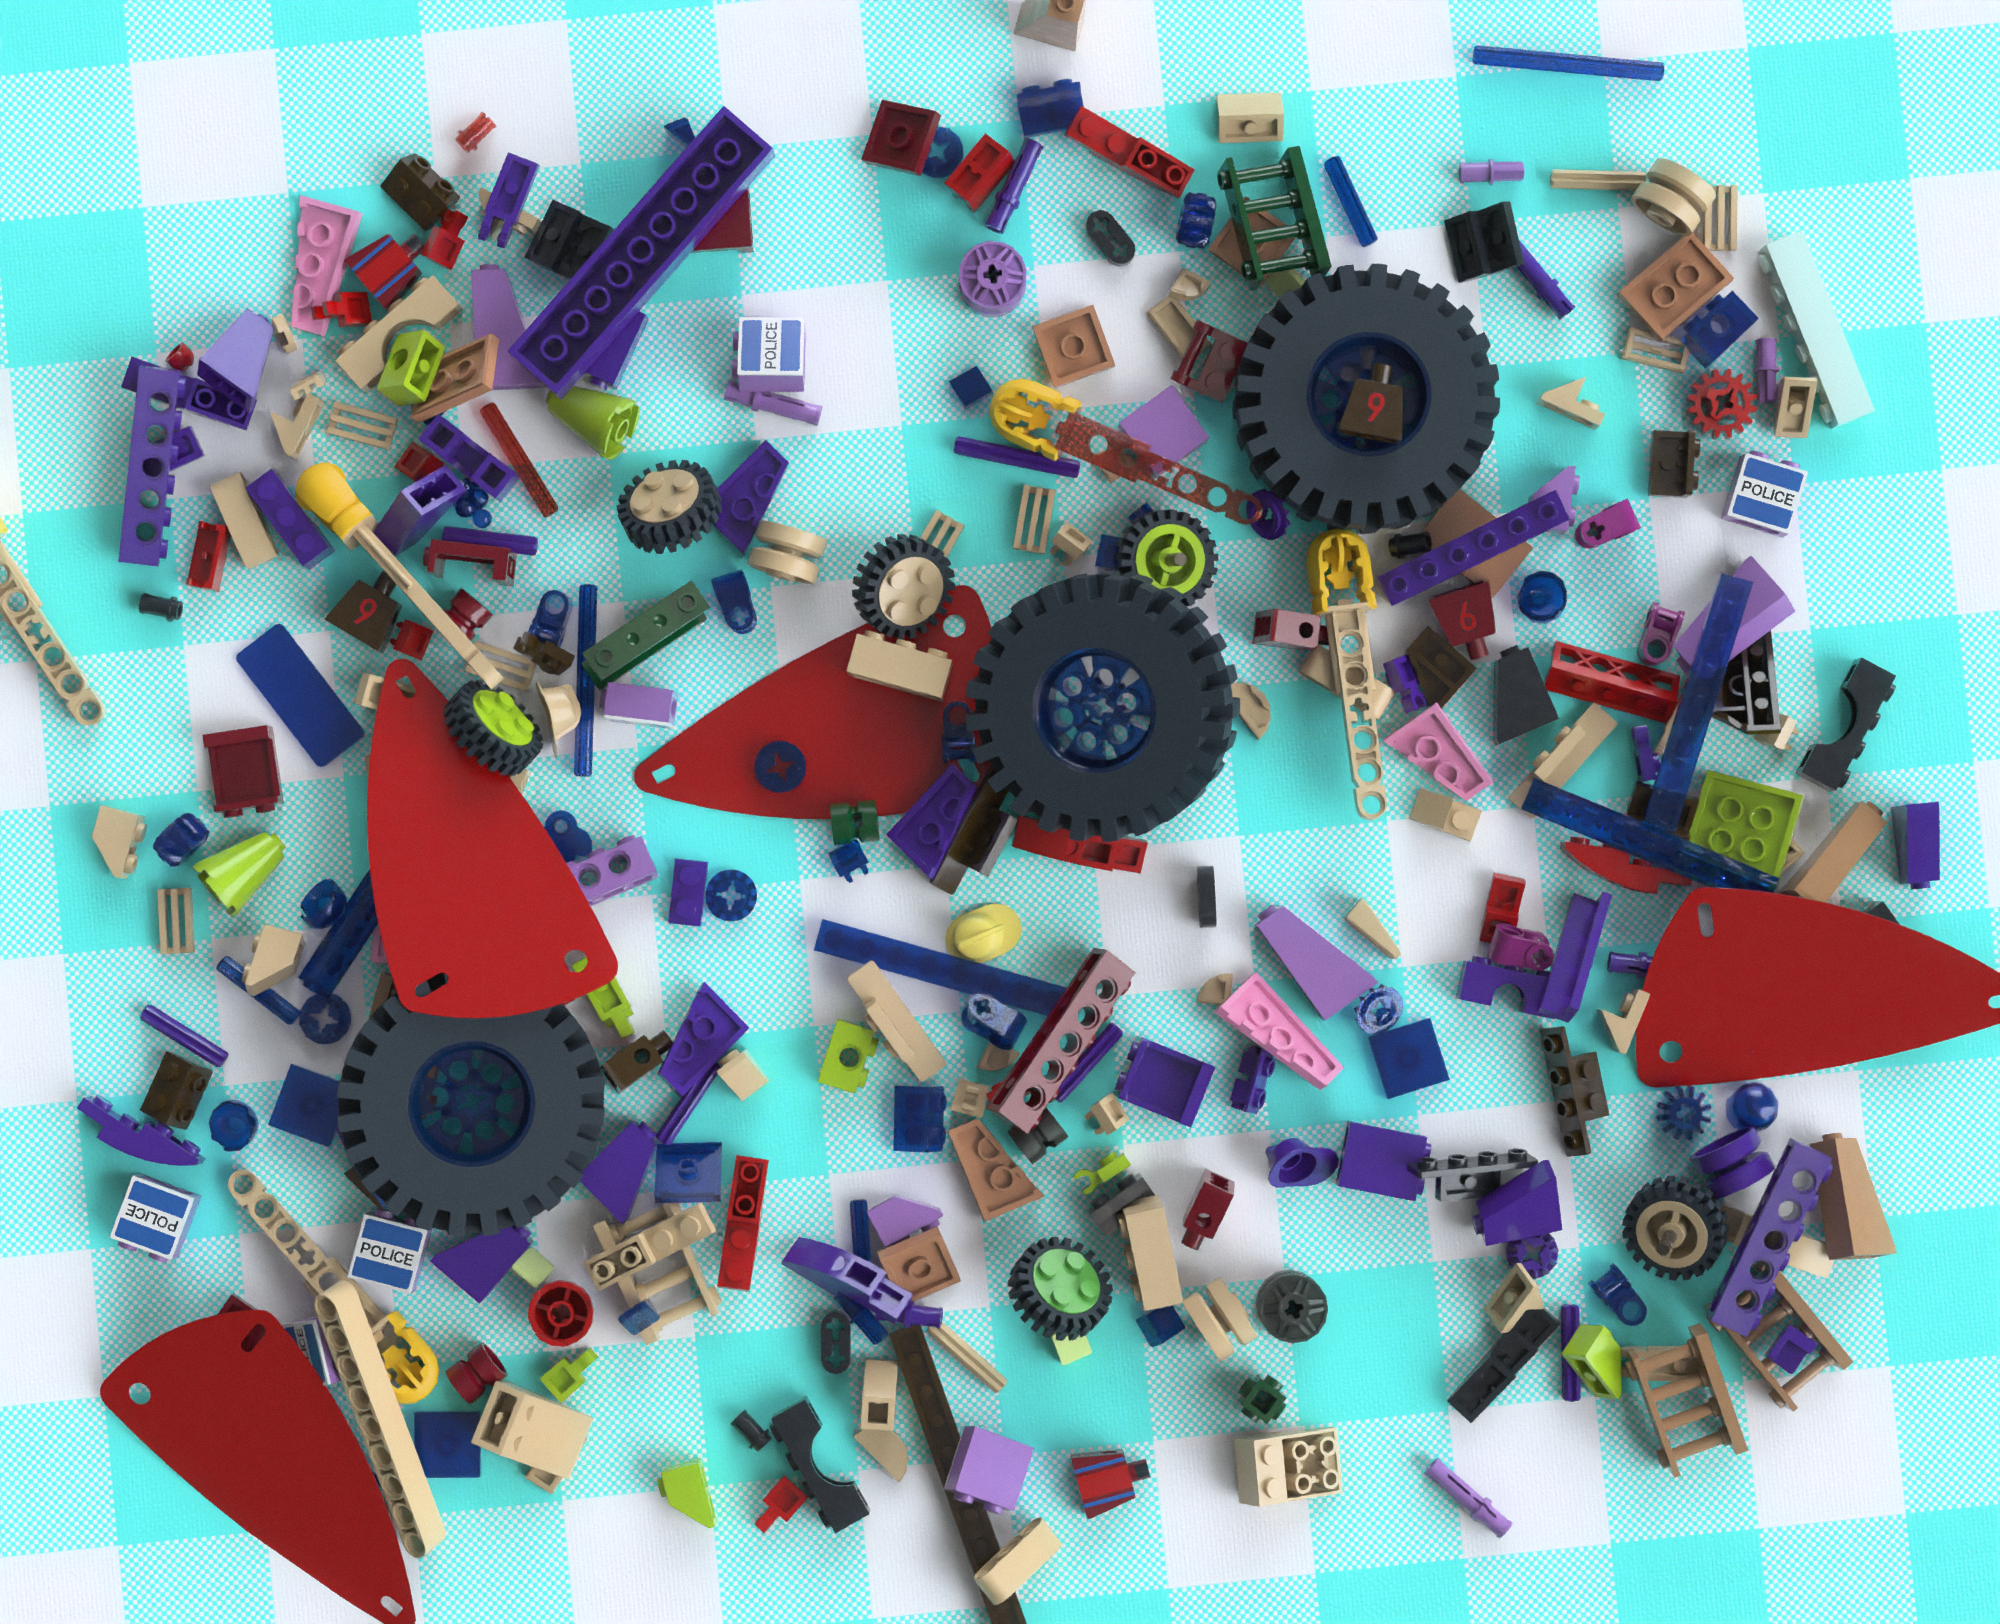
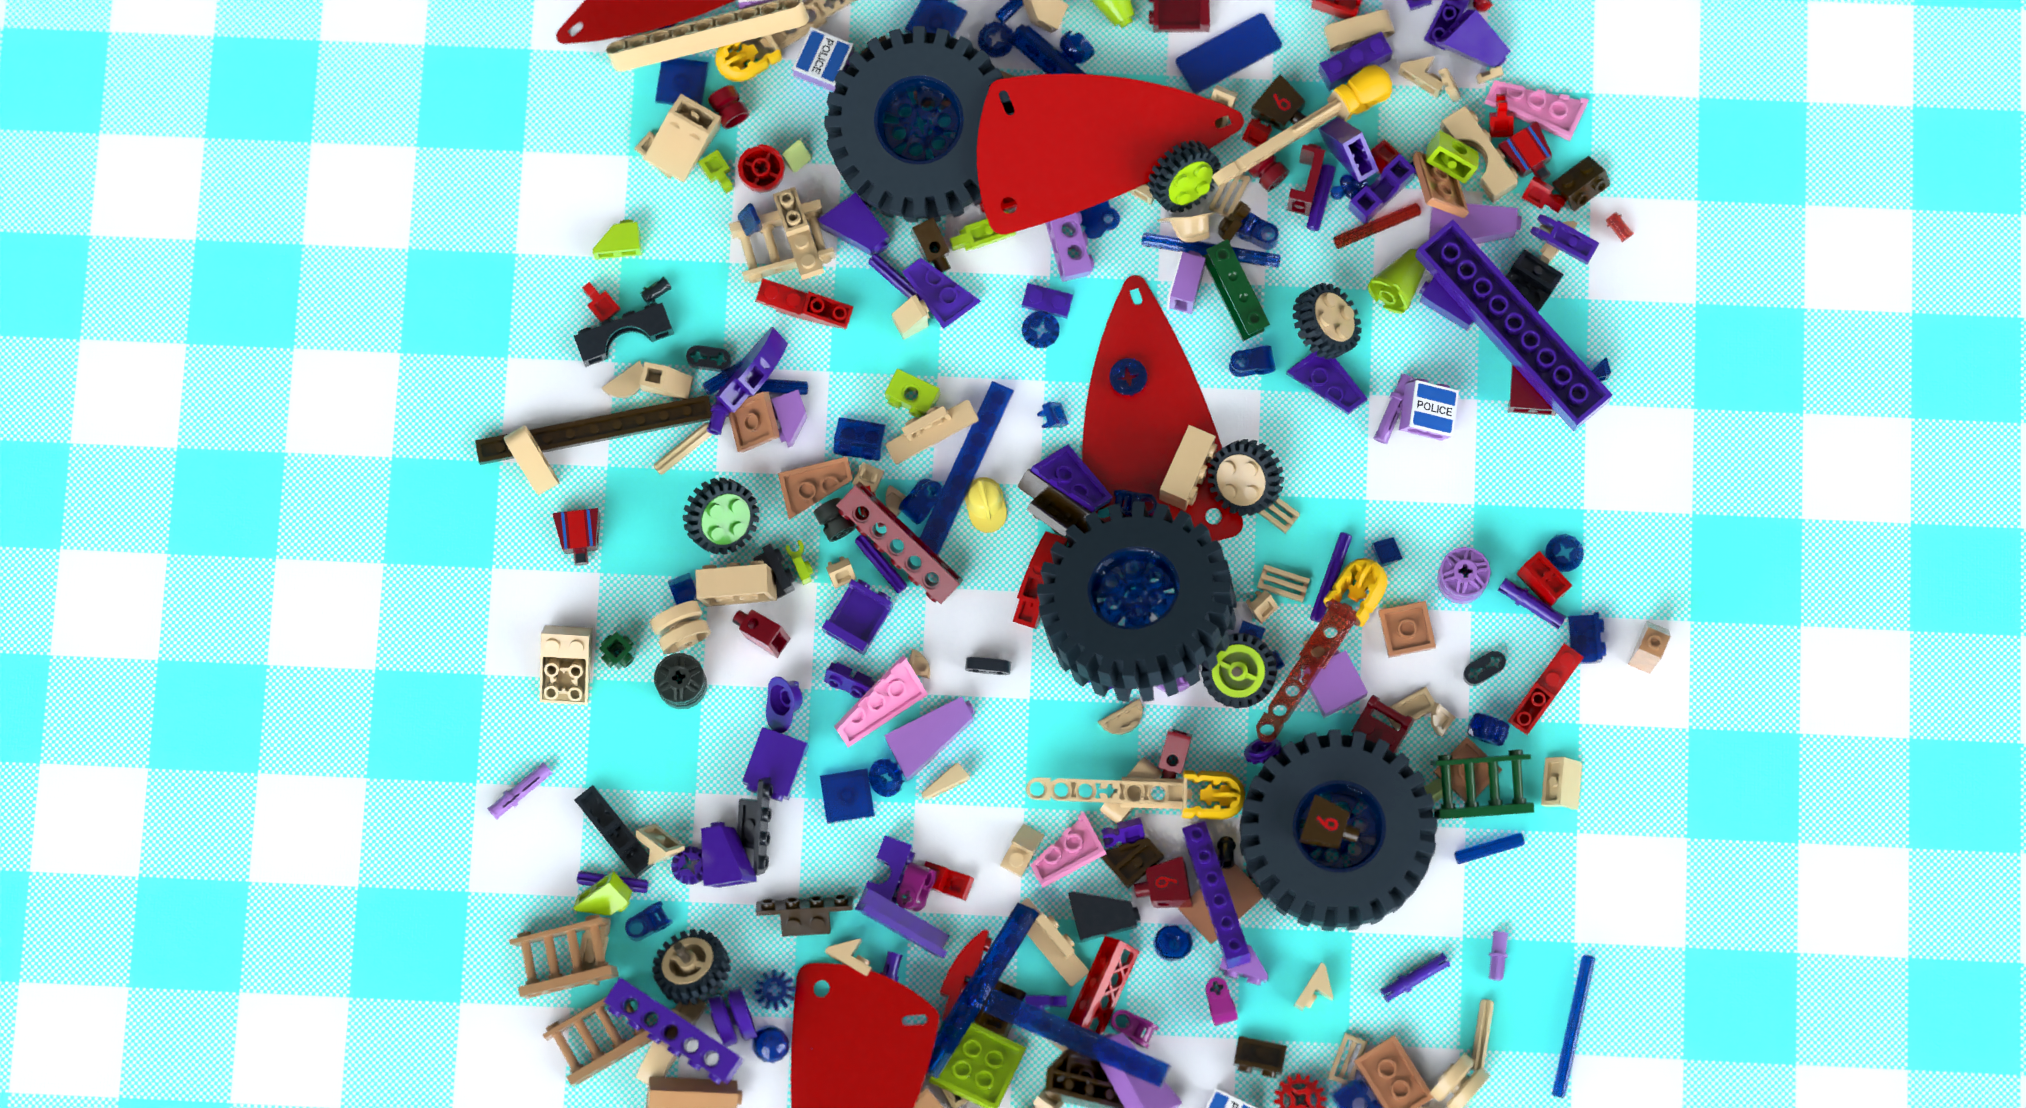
camera: 105 degrees right, 10 degrees down
tan tile [326,401,398,451] -> none
dark purple slope [430,1225,534,1304] -> none
clear blue plate [654,1142,723,1203] -> none
tan wheel [747,520,828,585] -> none
dark green wheel [830,799,880,846] -> none
dark red plate [861,99,942,176] -> none
medium lavender piece [944,1426,1034,1515] -> none
yellowish green slope [1051,1332,1092,1366] -> none
black slope [1444,201,1525,283] -> none
dark purple panel [1764,1323,1817,1374] -> none

